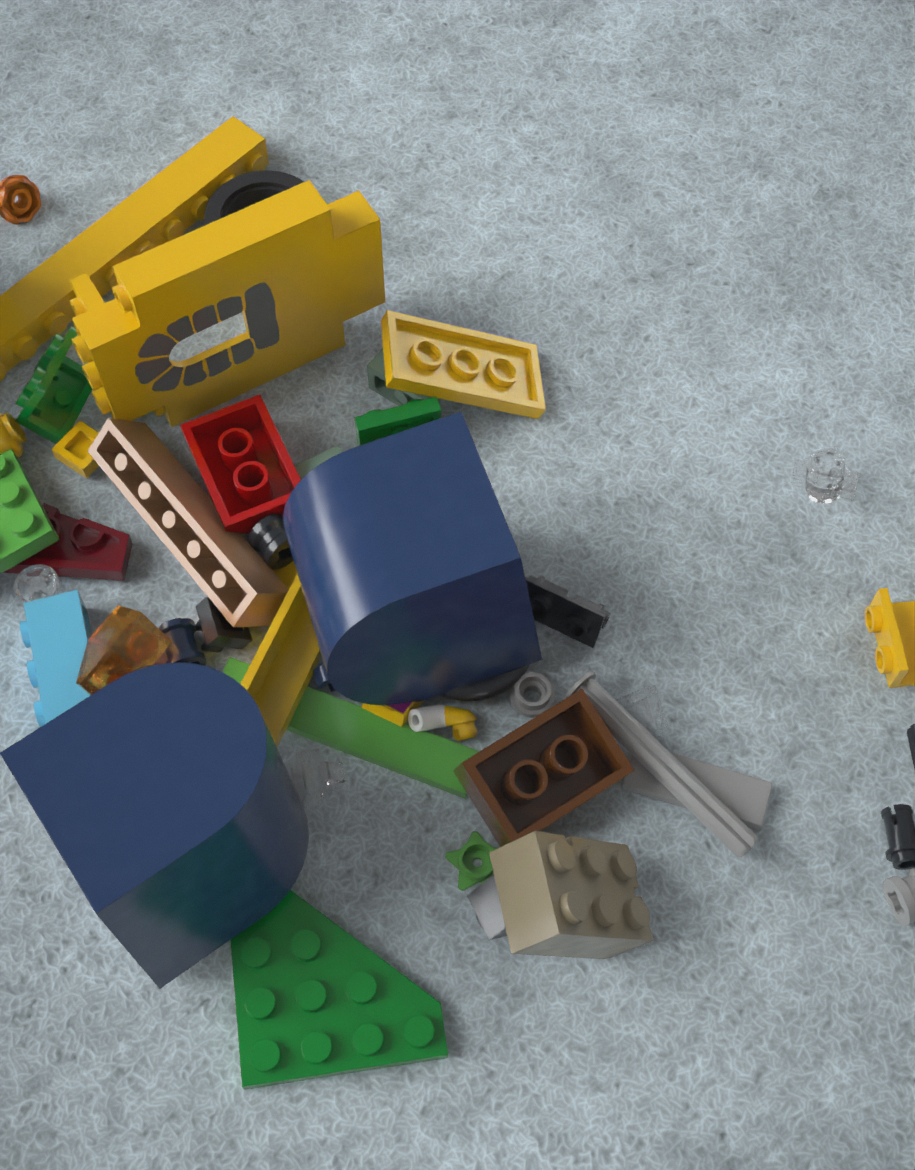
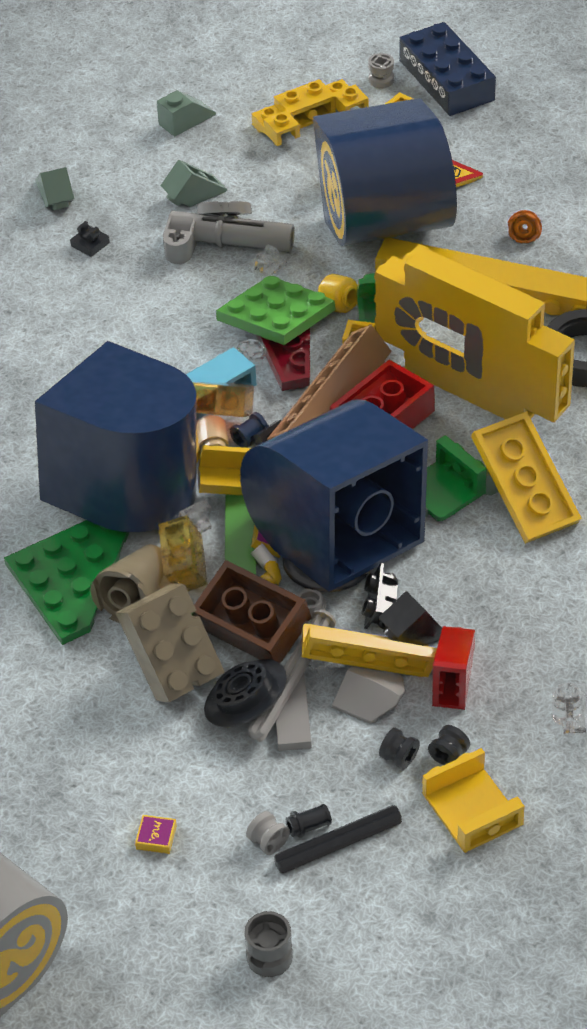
camera: 70 degrees right, 15 degrees down
none -> dark tan cone [91,544,168,623]
none -> tile [135,815,177,854]
none -> clear yellow brick [158,515,208,591]
none -> black wheel [204,659,287,728]
none -> yellow panel [301,623,437,677]
none -> light grey slope [332,666,405,724]
none -> black slope [378,590,442,646]
none -> black wheel [379,728,420,770]
none -> black wheel [428,725,471,765]
none -> red slope [432,626,475,710]

